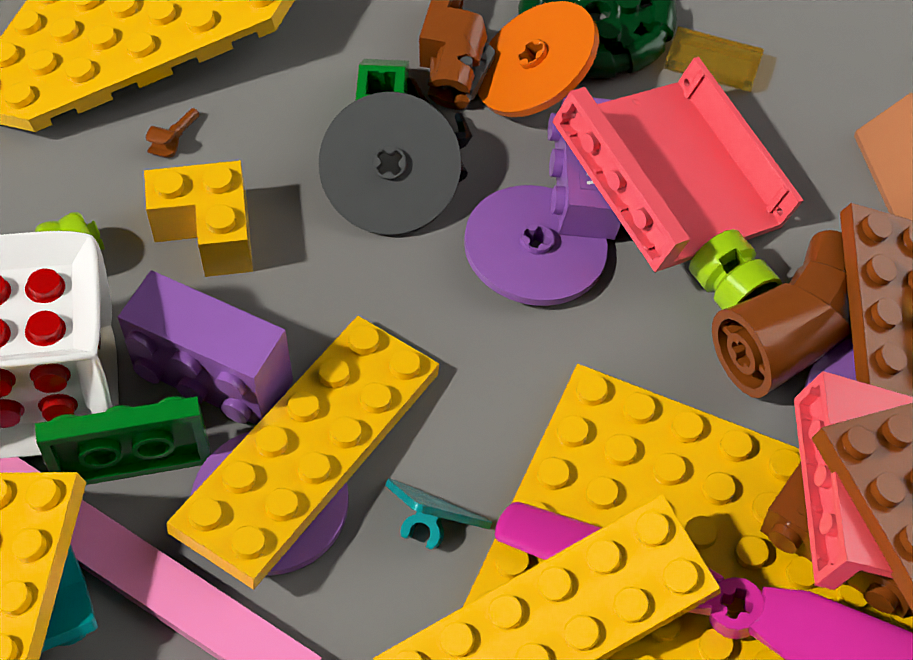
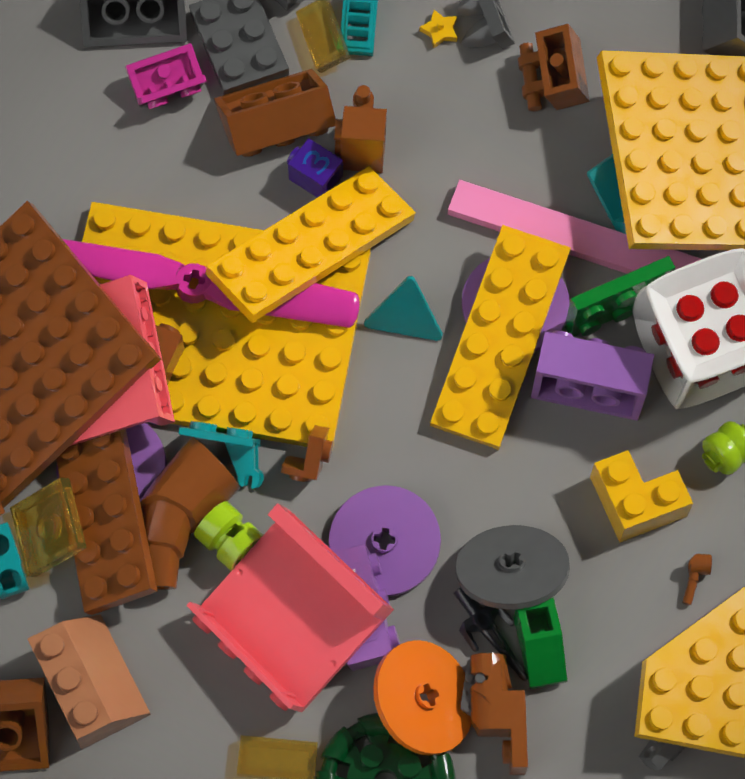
camera: 165 degrees right, 10 degrees up
none -> teal plate [179,421,264,489]
none -> dark orange bracket [281,425,333,482]

